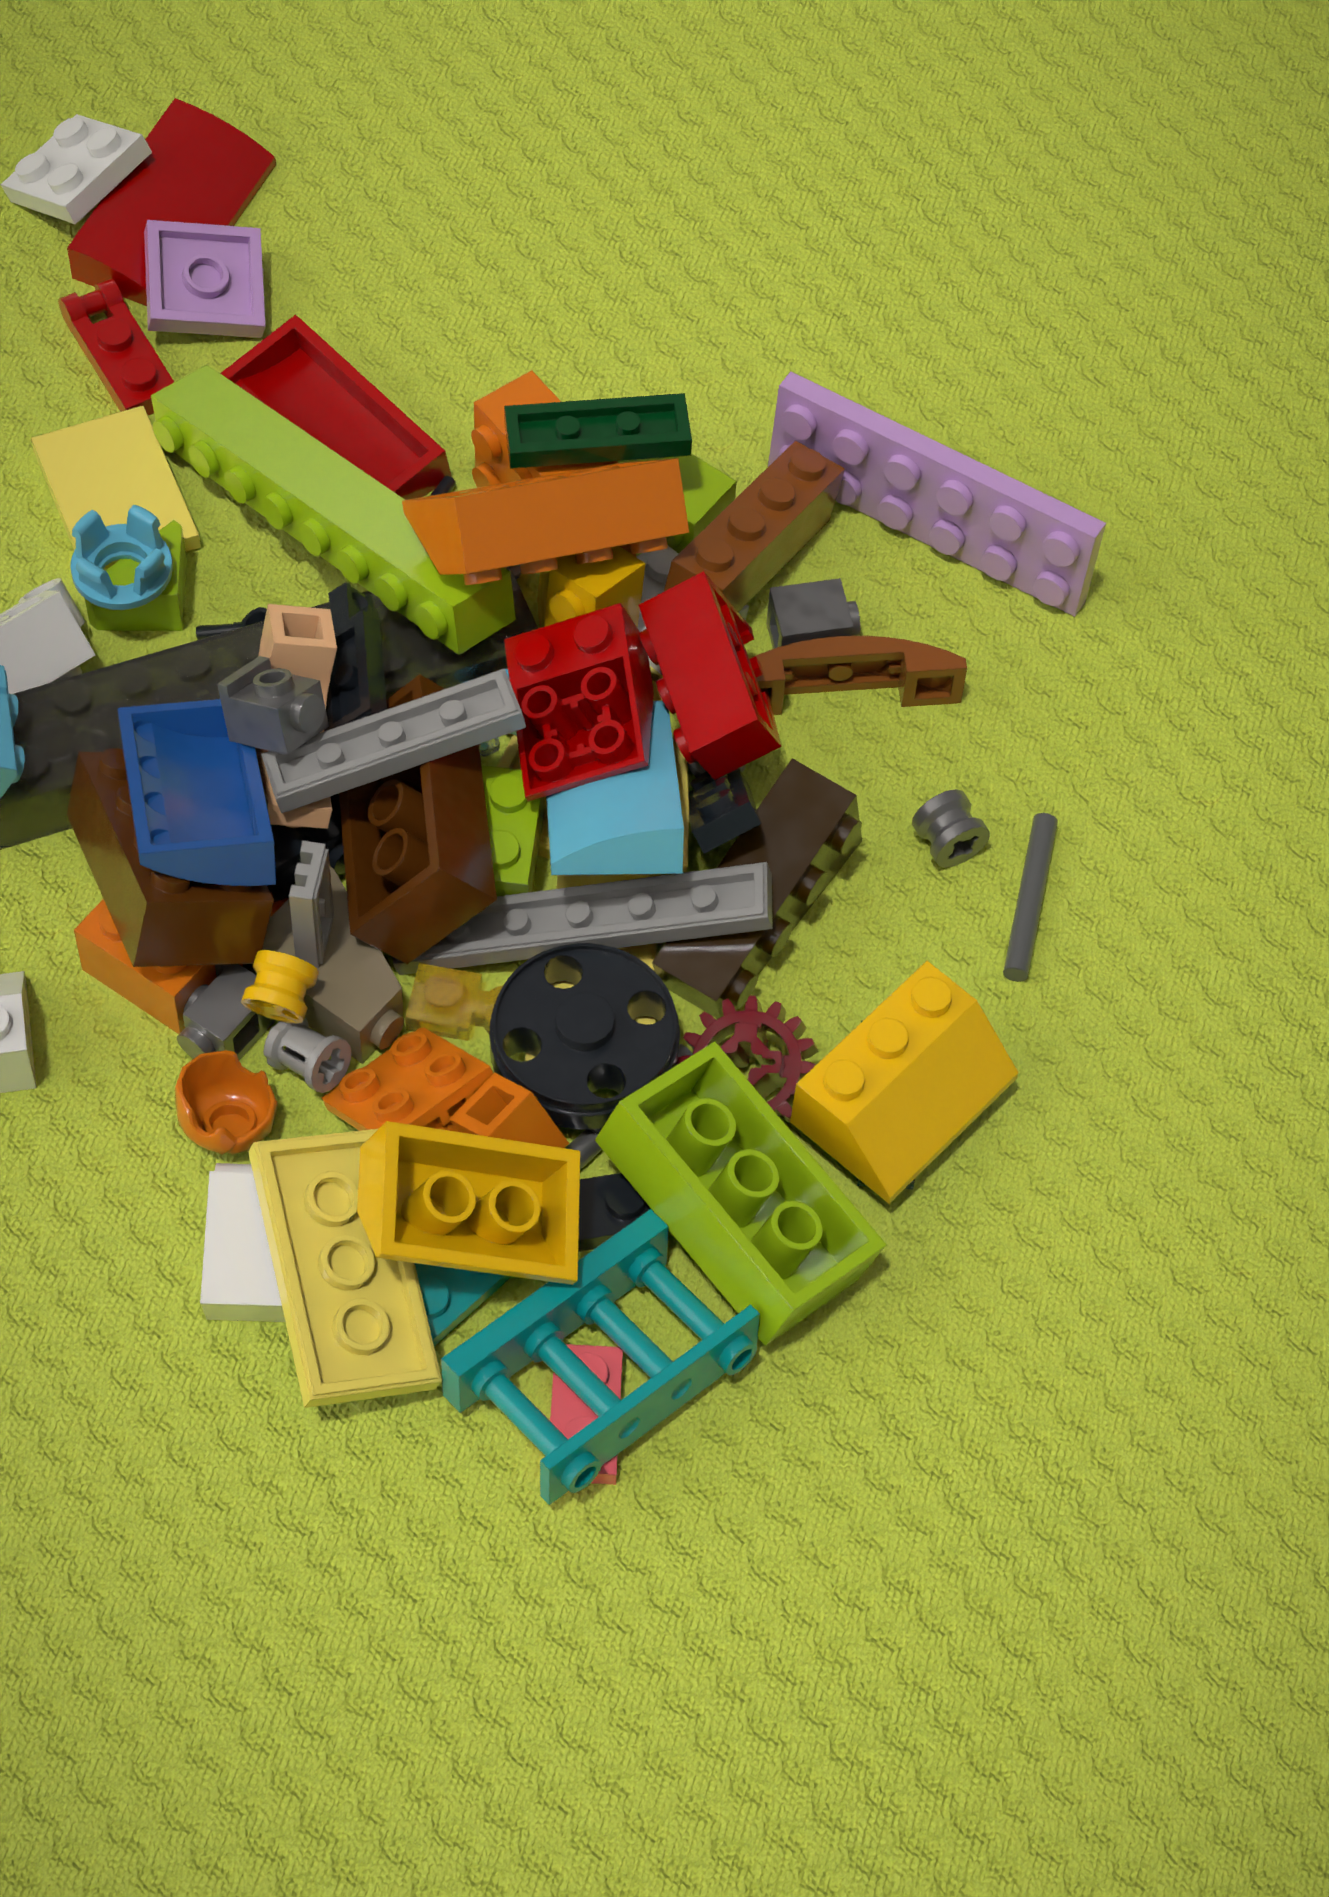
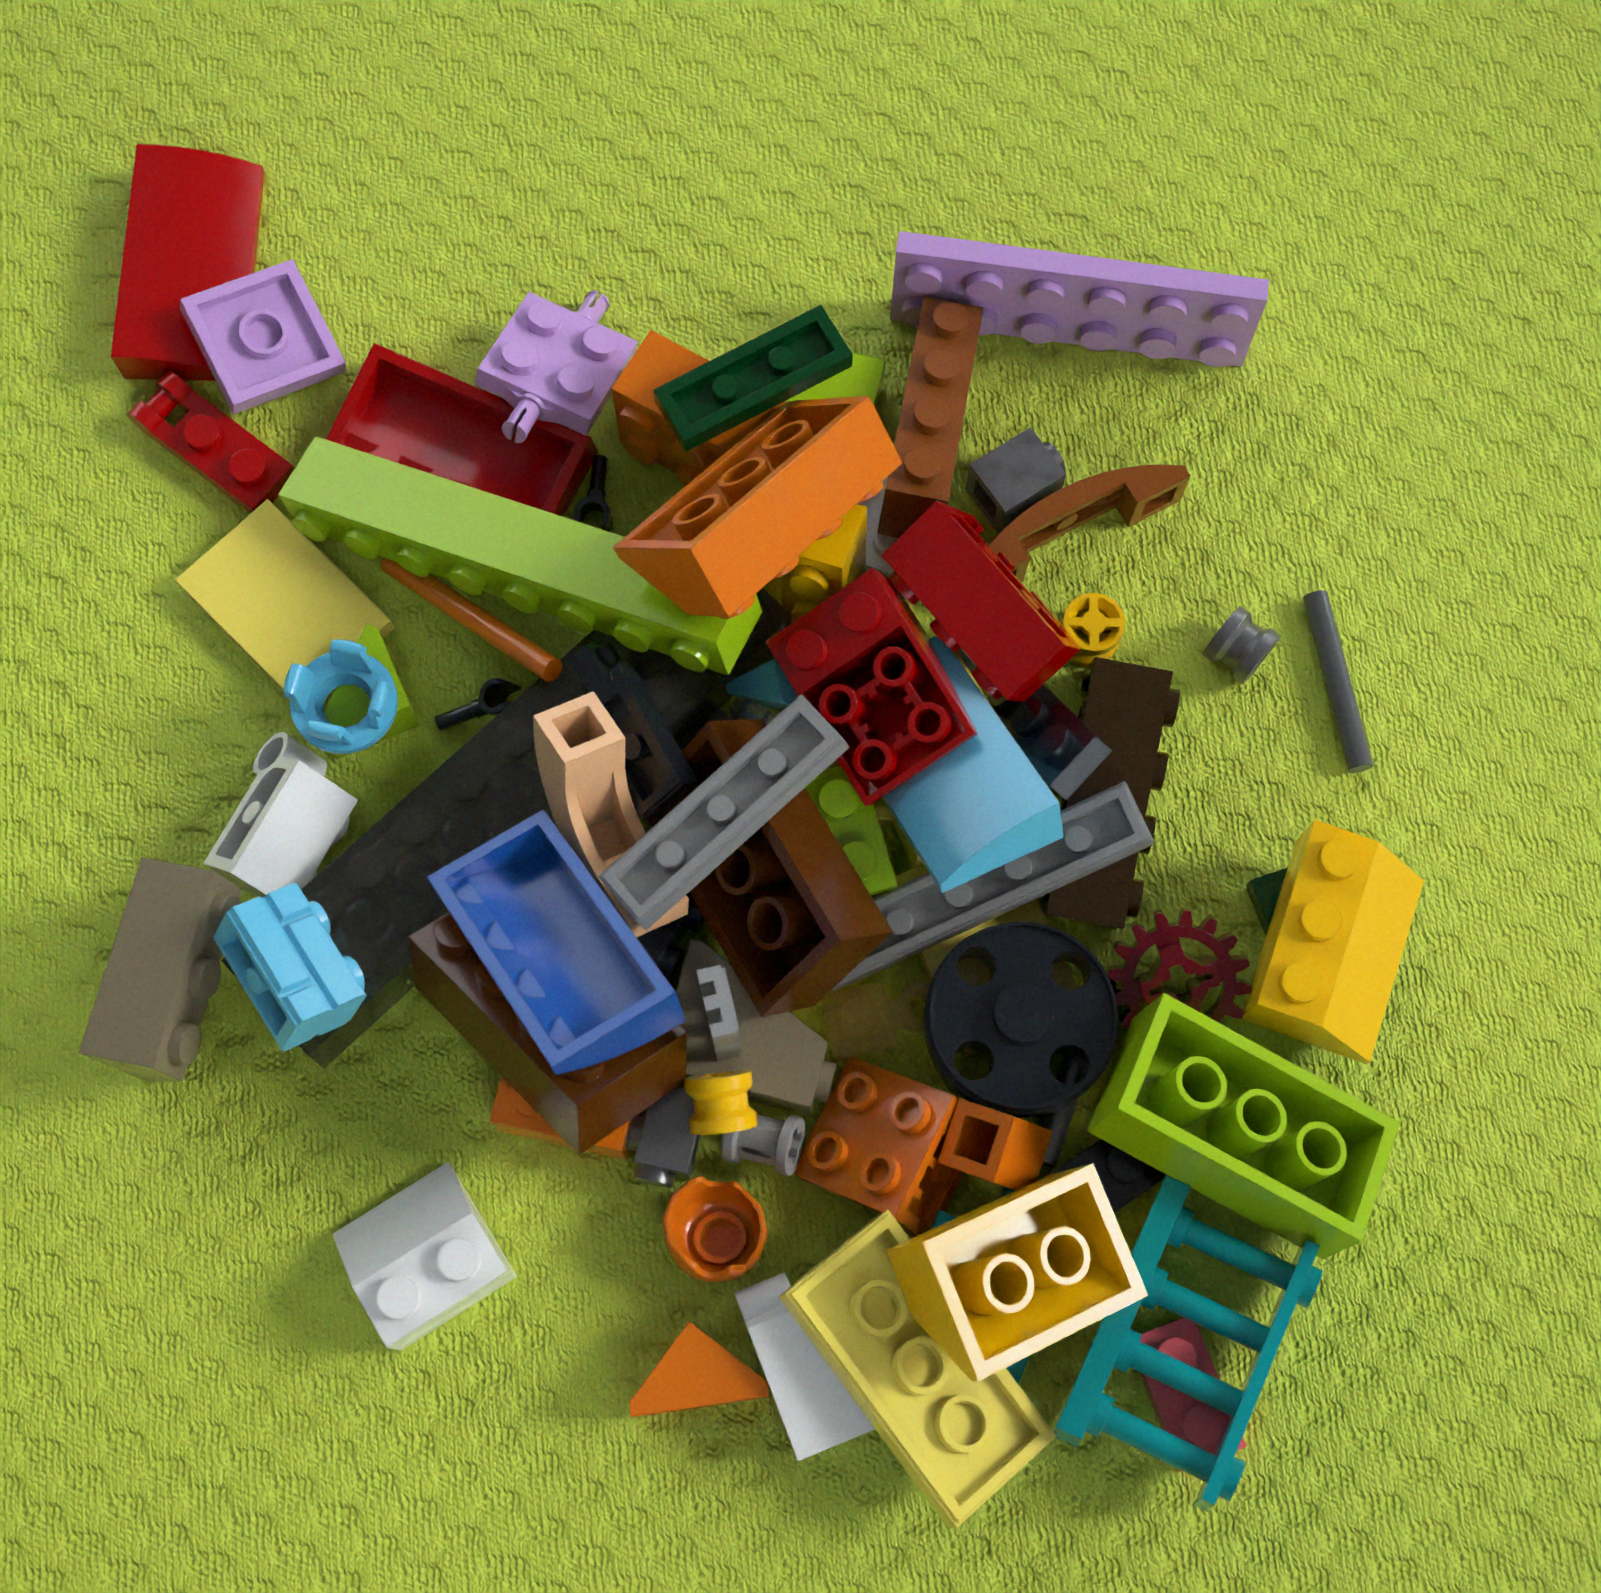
camera: 20 degrees left, 15 degrees up
white plate [0,114,152,224] -> none
flat silver brick [217,656,329,755] -> none
none -> orange bar [381,557,562,682]
none -> lavender plate [475,291,638,443]
none -> orange slope [629,1321,770,1417]
none -> yellow wheel [1061,592,1126,668]

